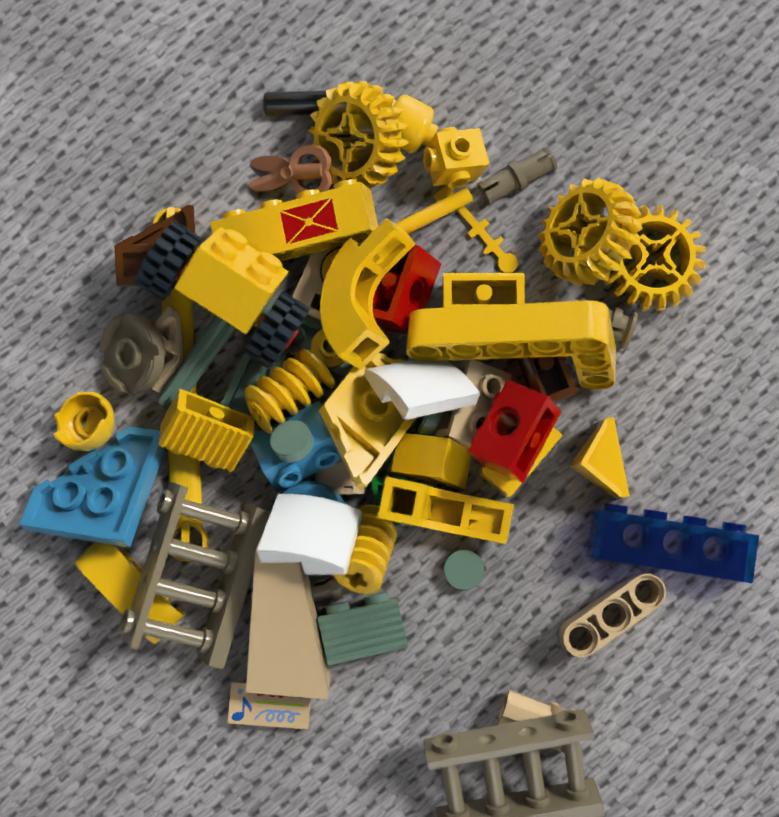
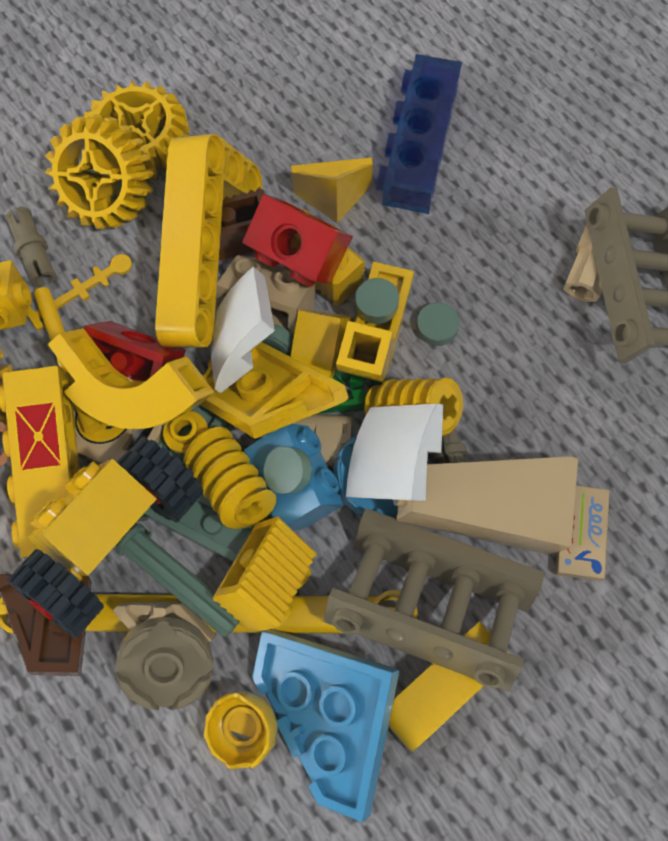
camera: 80 degrees left, 15 degrees down
sand green brick [318,592,408,666] -> none
yellow brick [441,273,525,308] -> none
tan beam [558,572,666,657] -> none
none -> sand green tile [355,278,399,324]

